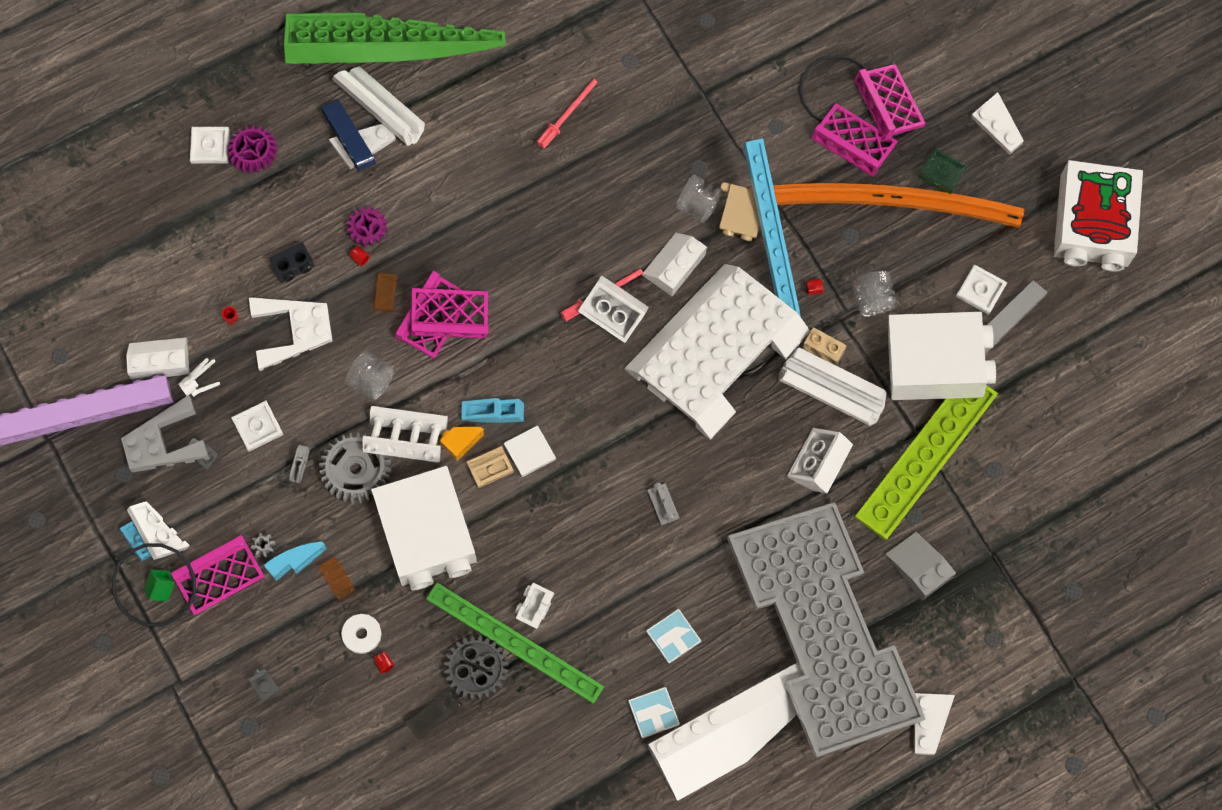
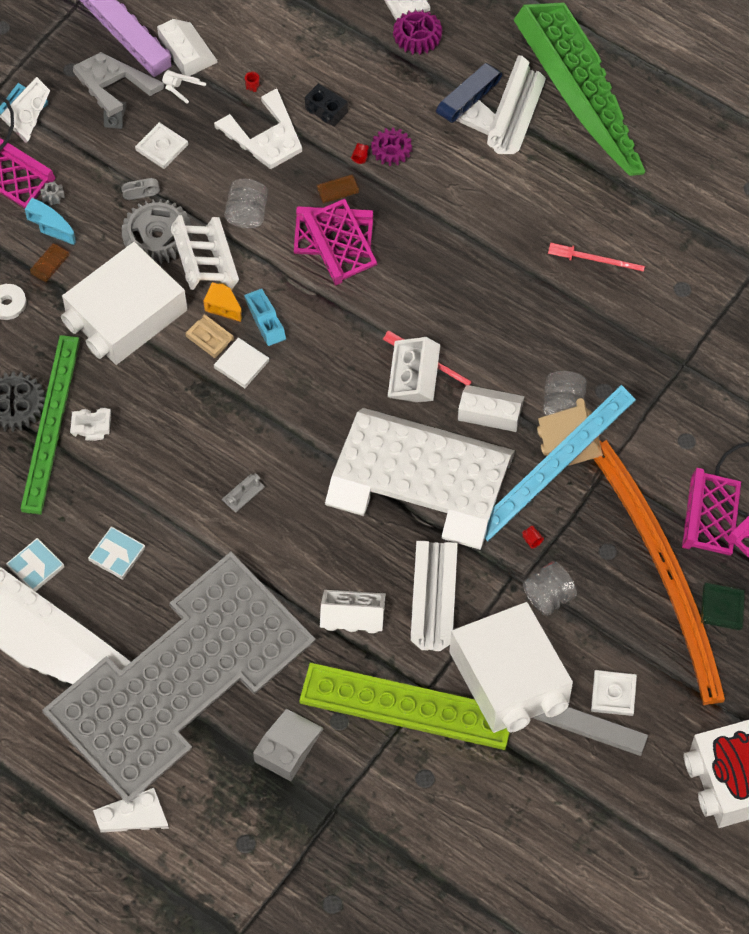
camera: 70 degrees right, 10 degrees down
tan brick [802,327,847,366] -> none

